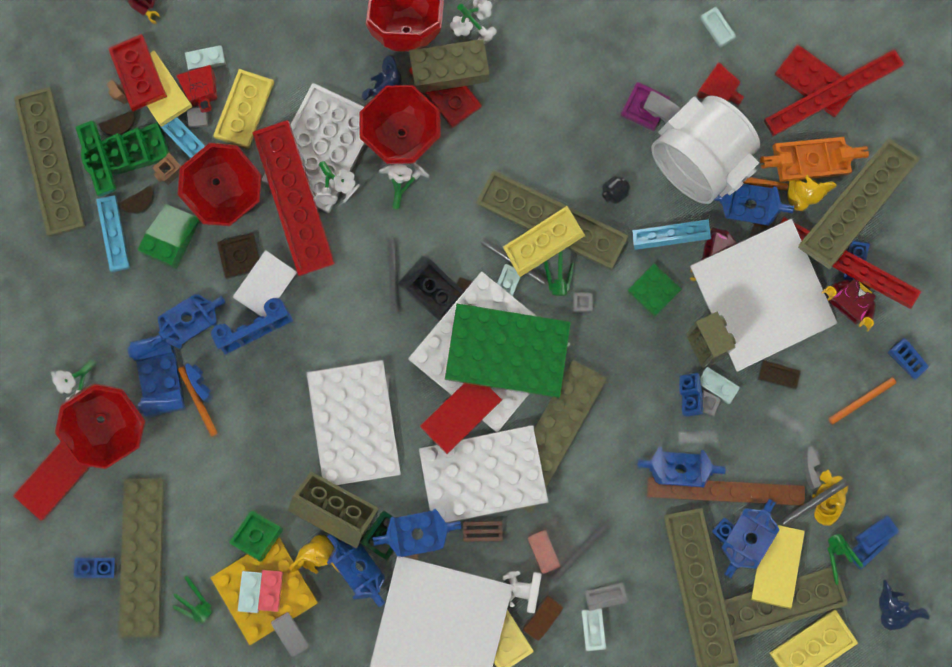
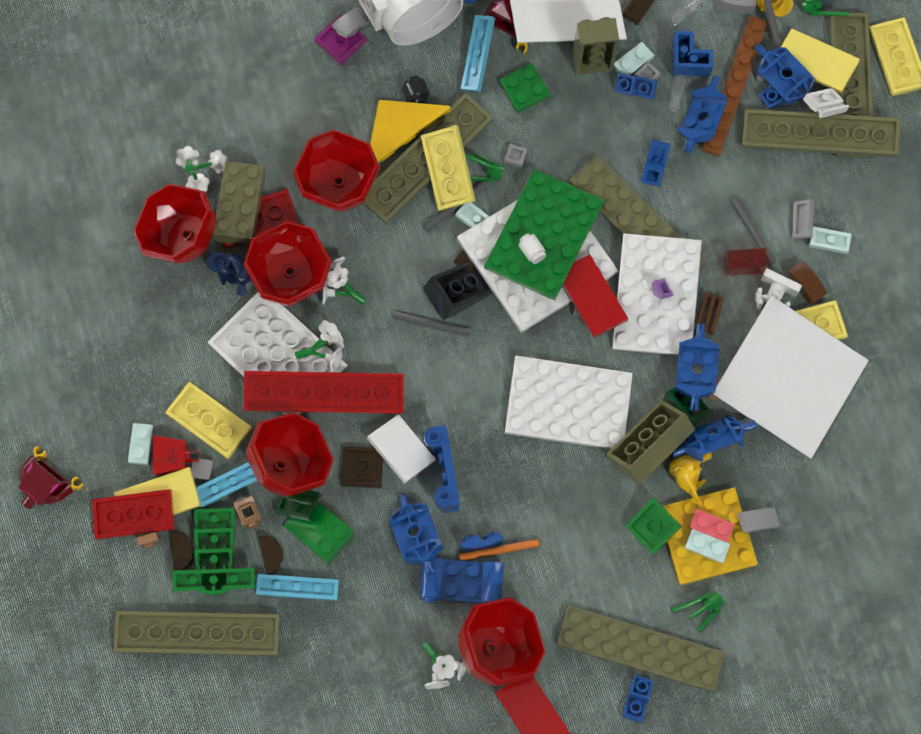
camera: 80 degrees left, 5 degrees down
none -> dark green plate [275,490,322,522]
none -> red rock [293,129,380,212]
none -> yellow tile [370,100,451,163]
none -> white brick [518,234,546,264]
none -> blue slope [641,139,671,187]
none -> medium lavender slope [652,278,674,299]
none -> blue brick [672,31,713,76]
none -> white plate [803,88,850,118]

